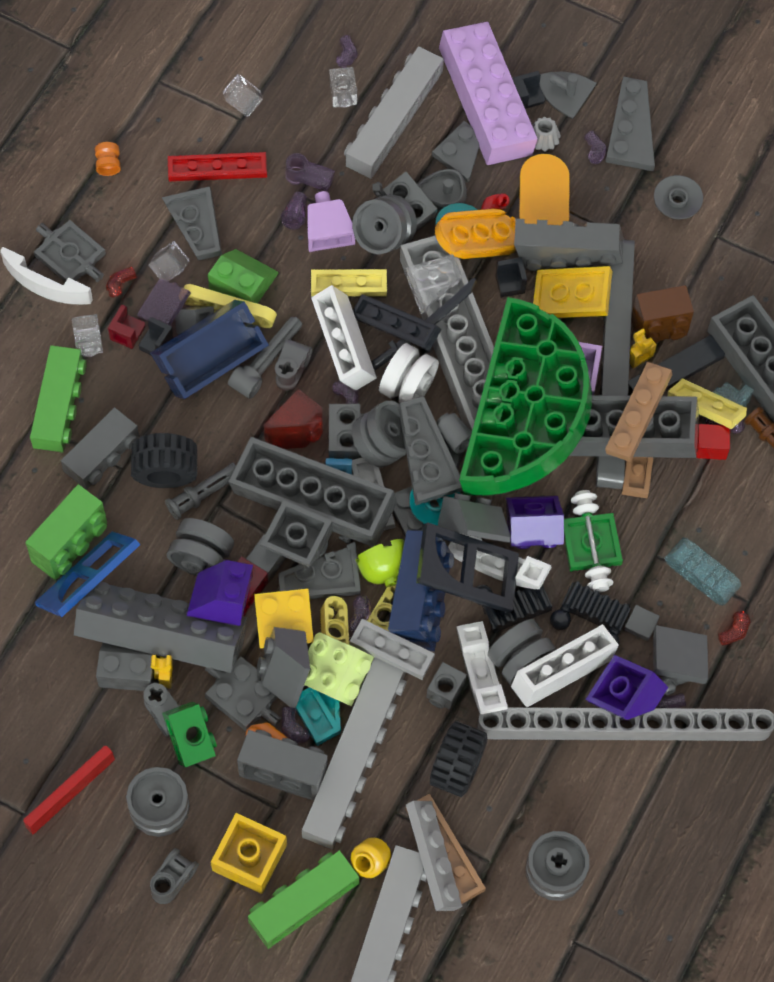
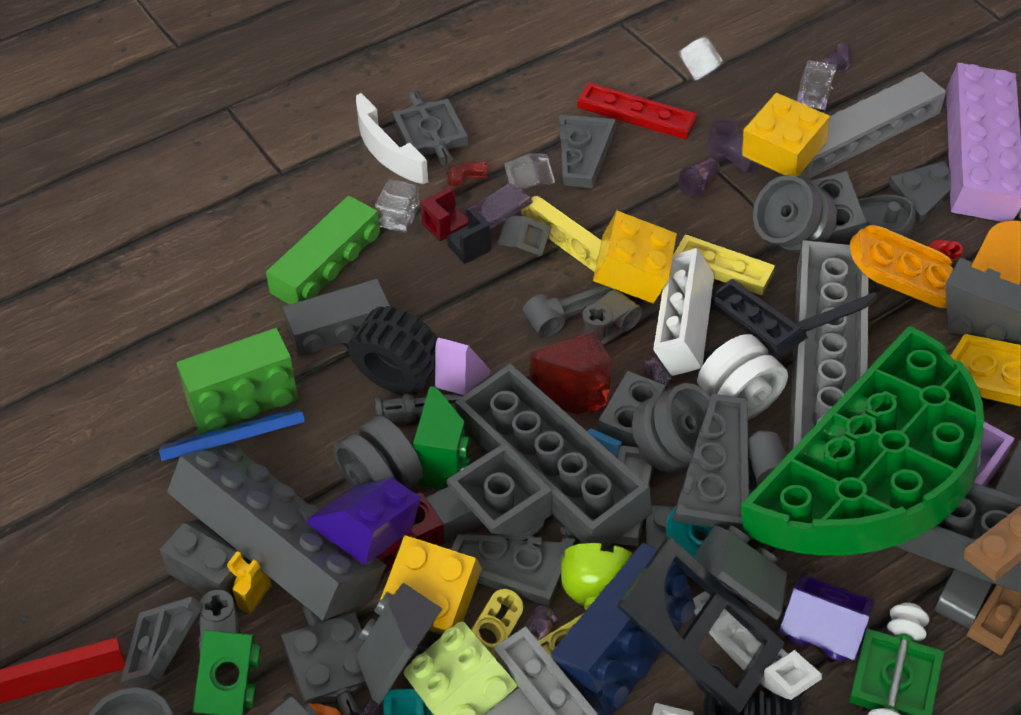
camera: 30 degrees right, 15 degrees down
orange wheel [95,142,121,176] -> none
dark blue piece [150,300,269,399] -> none
bright green slope [208,249,278,304] -> none
lavender torso [308,191,355,252] -> none
clear wing [405,254,462,314] -> none
black panel [495,257,527,297] -> none
none -> dark grey wing [121,596,203,688]
none -> green slope [413,386,471,489]
none -> lavender slope [435,337,491,395]
none -> yellow brick [593,210,677,304]
none -> yellow brick [742,92,830,177]

